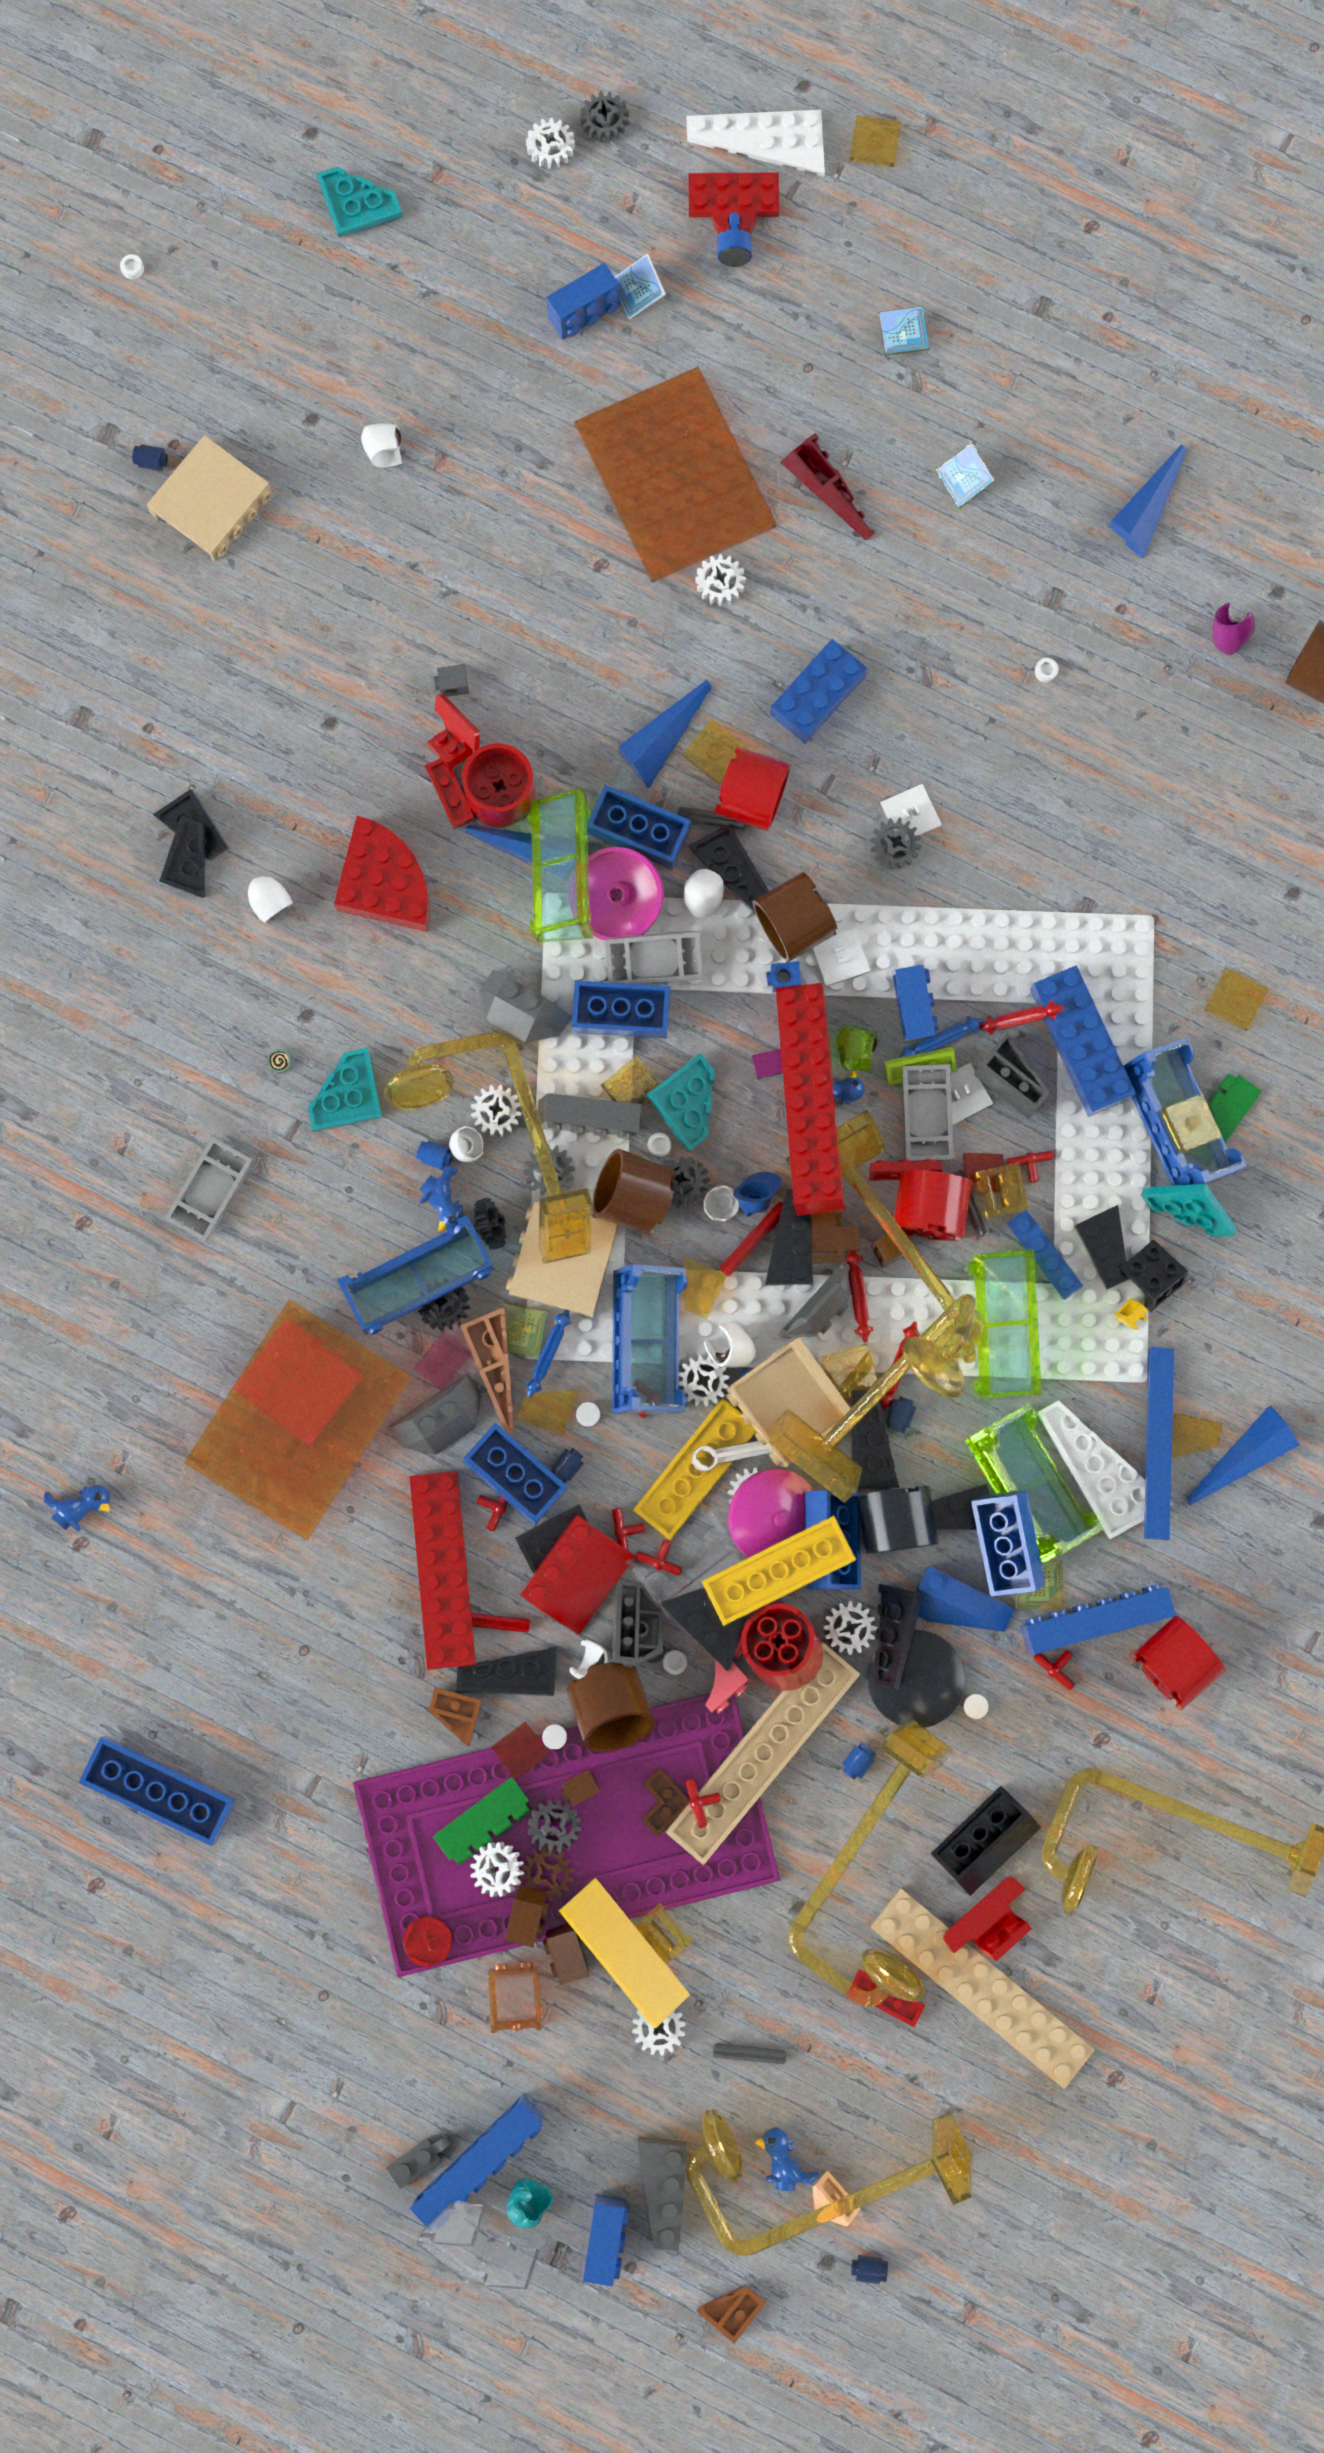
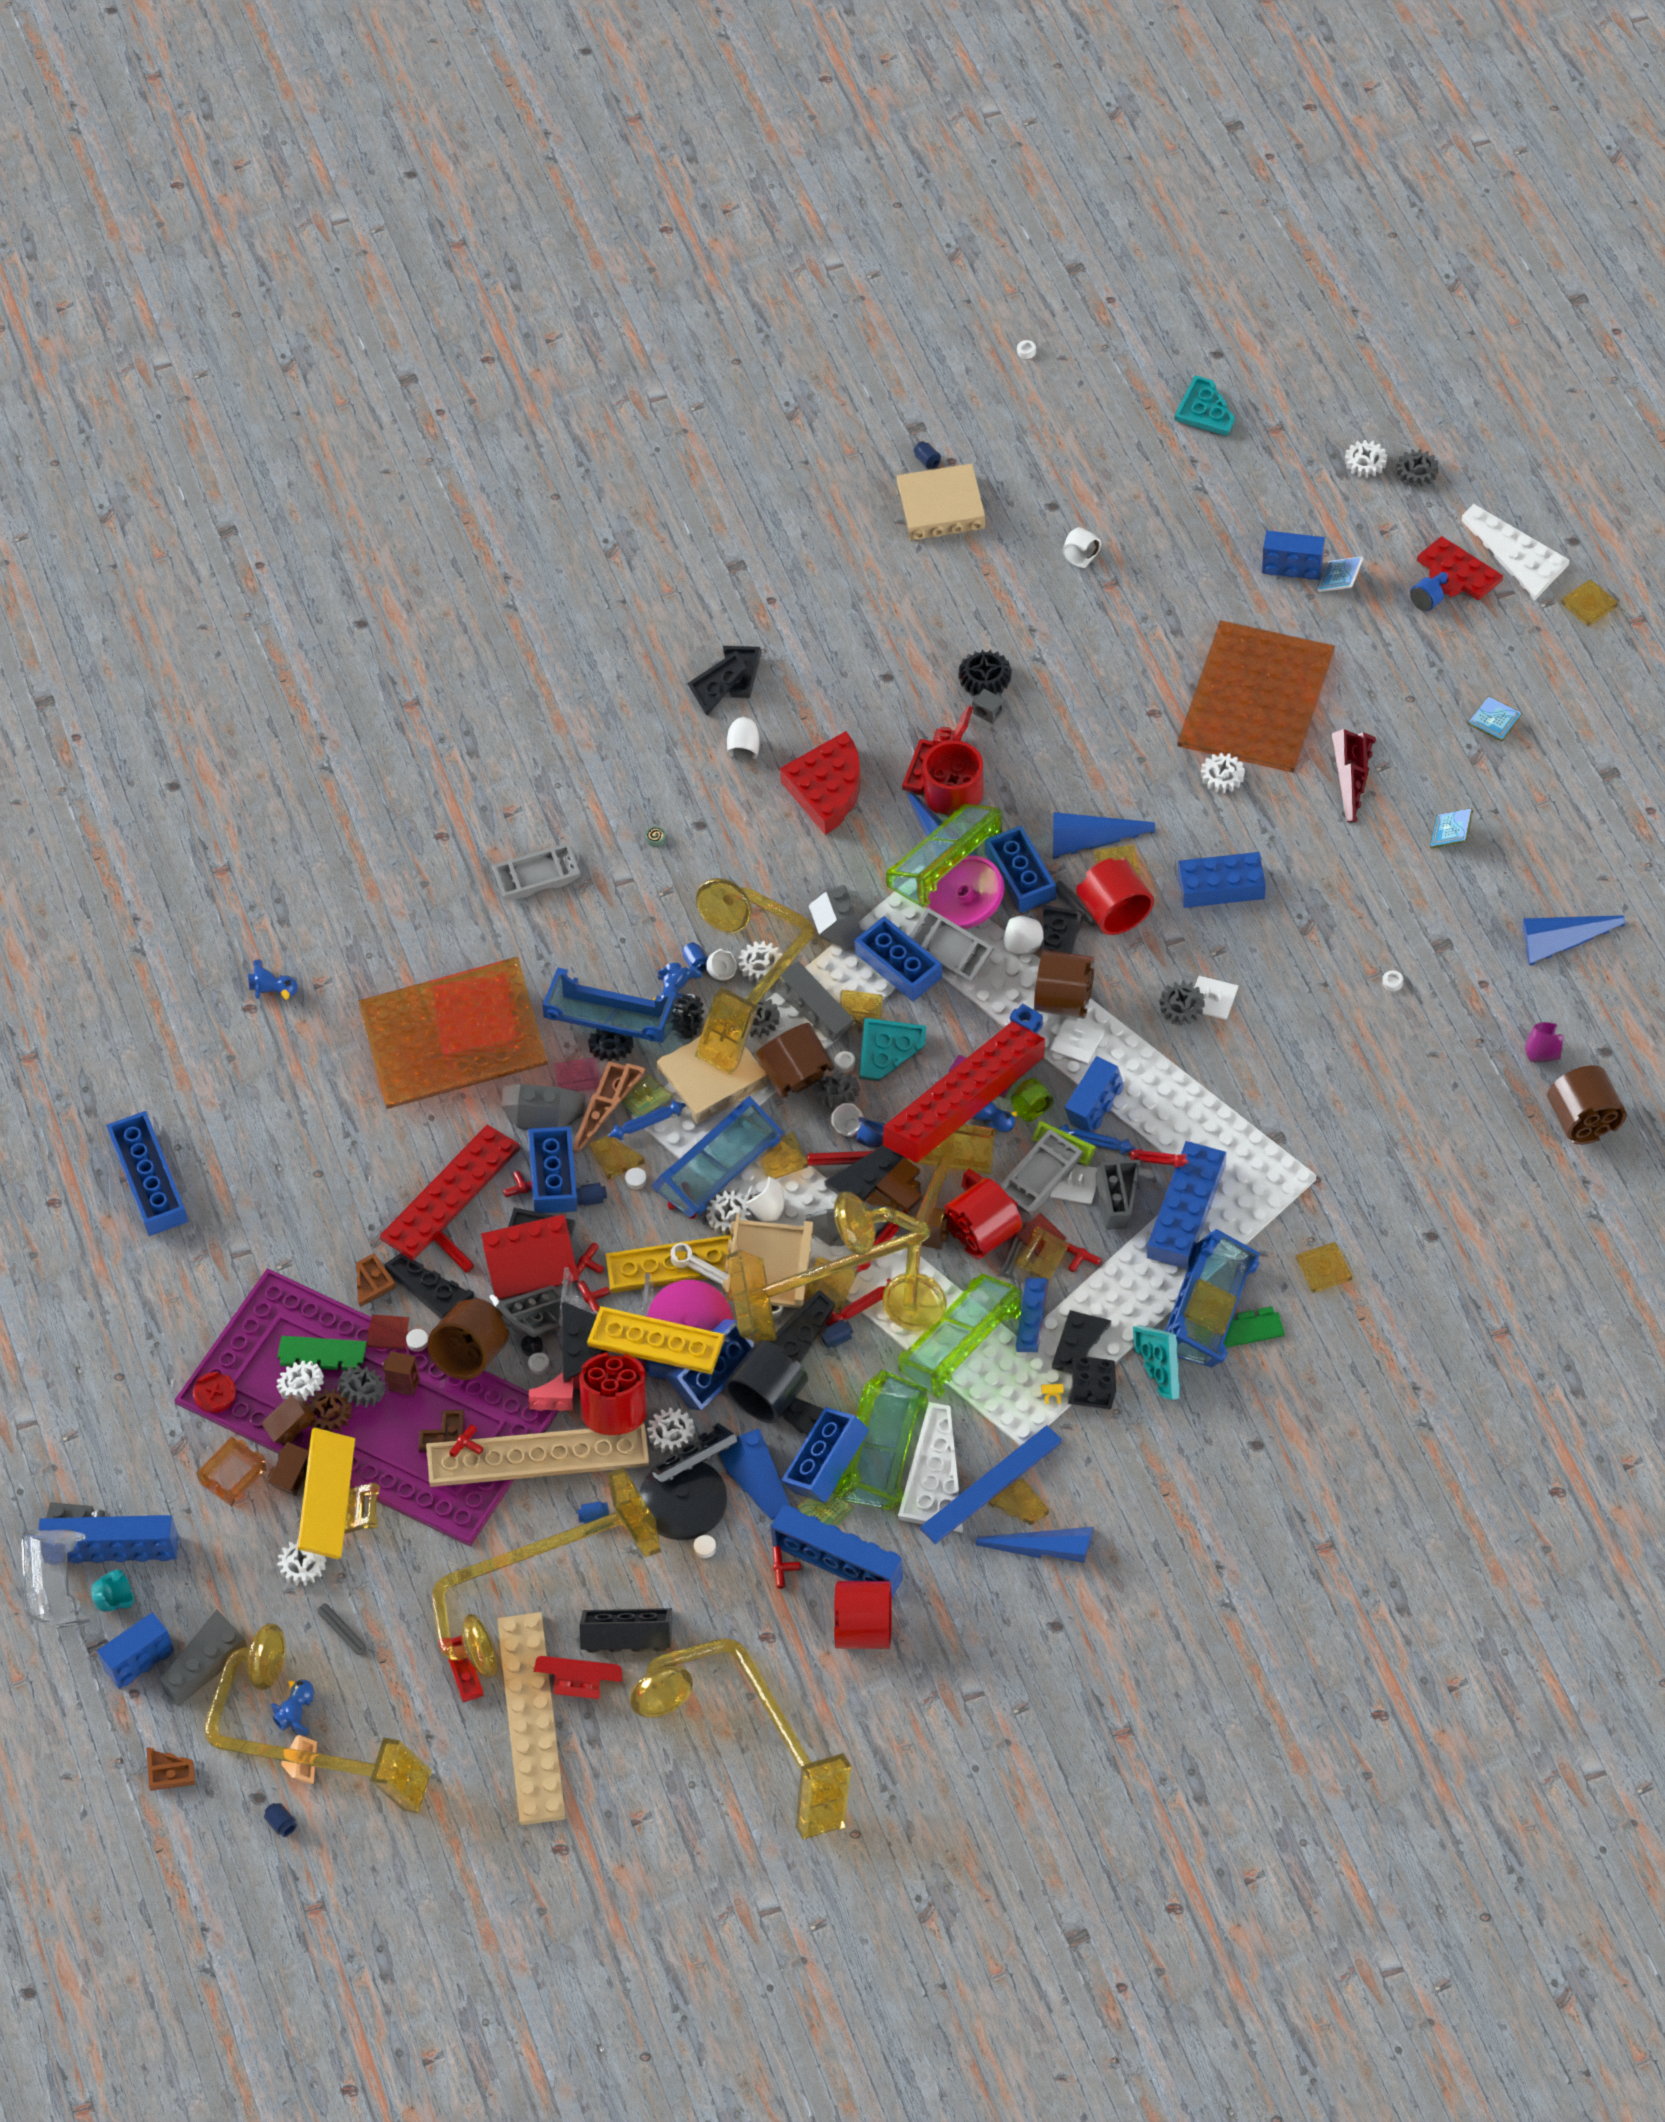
camera: 45 degrees right, 25 degrees down
teal plate [308,1048,383,1132] -> none
none -> black gear [958,649,1012,696]

